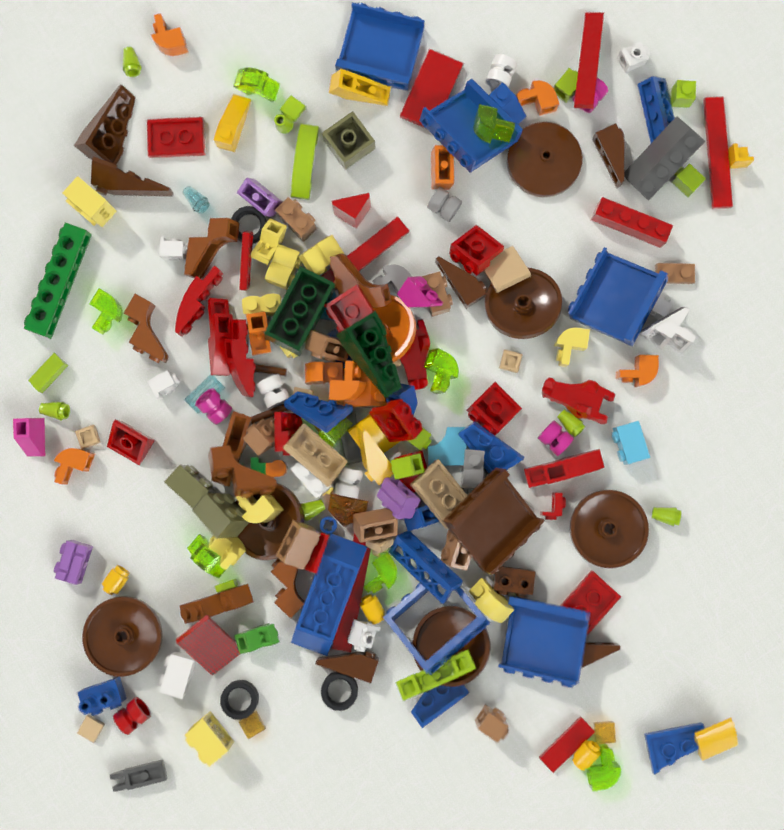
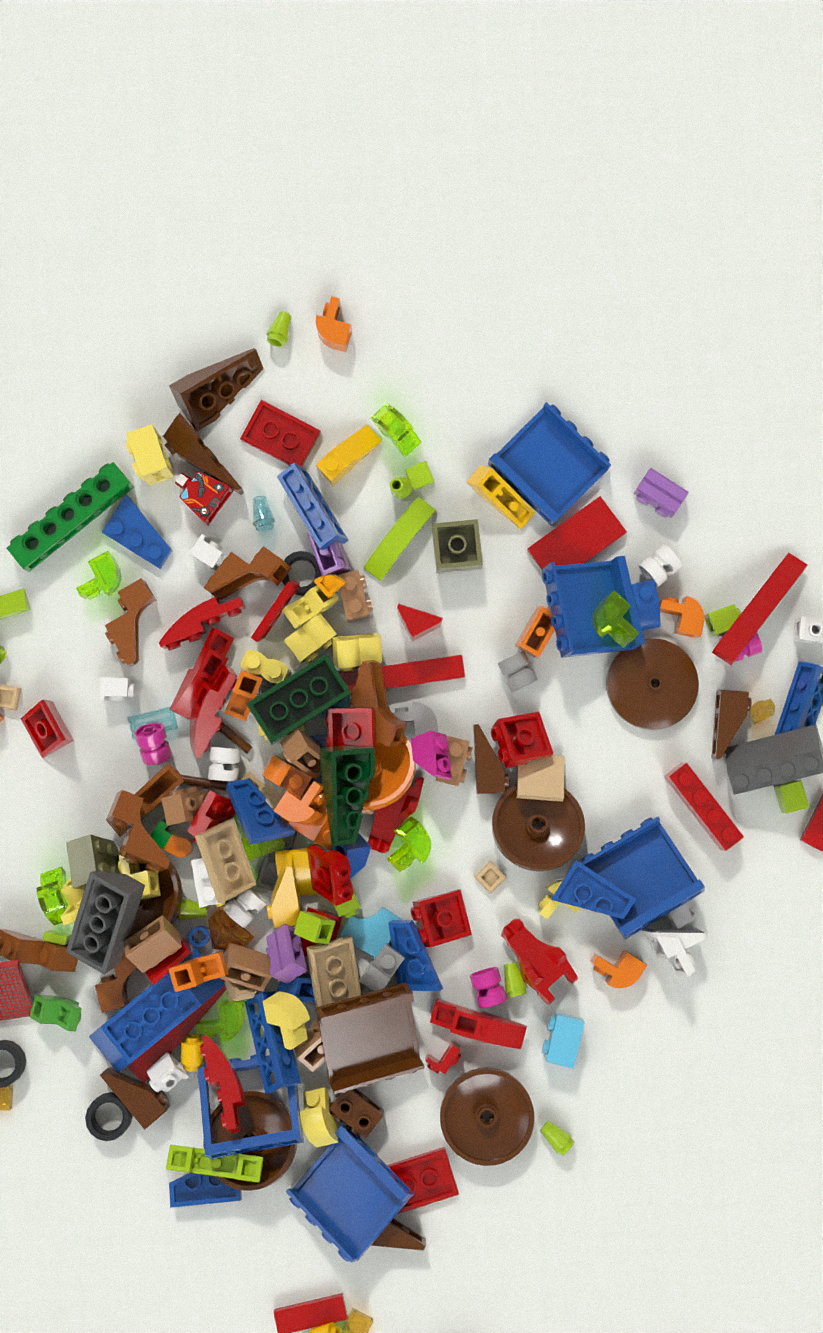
camera: 30 degrees right, 0 degrees up
olive brick [164,464,215,509] -> none
medium nougat brick [475,704,509,743] -> none
medium nougat plate [655,263,695,284] -> none
none -> dark grey slope [66,871,145,975]
none -> blue wing [102,495,173,569]
none -> orange brick [168,951,229,992]
none -> red torso [175,472,233,526]
none -> red slope [200,1035,247,1133]
none -> light yellow brick [262,991,310,1050]
none -> fence [277,463,349,550]
none -> light orange tile [314,574,347,598]
none -> blue wing [551,860,636,919]
none -> medium lavender brick [633,468,689,518]
none -> clear yellow plate [749,698,775,725]

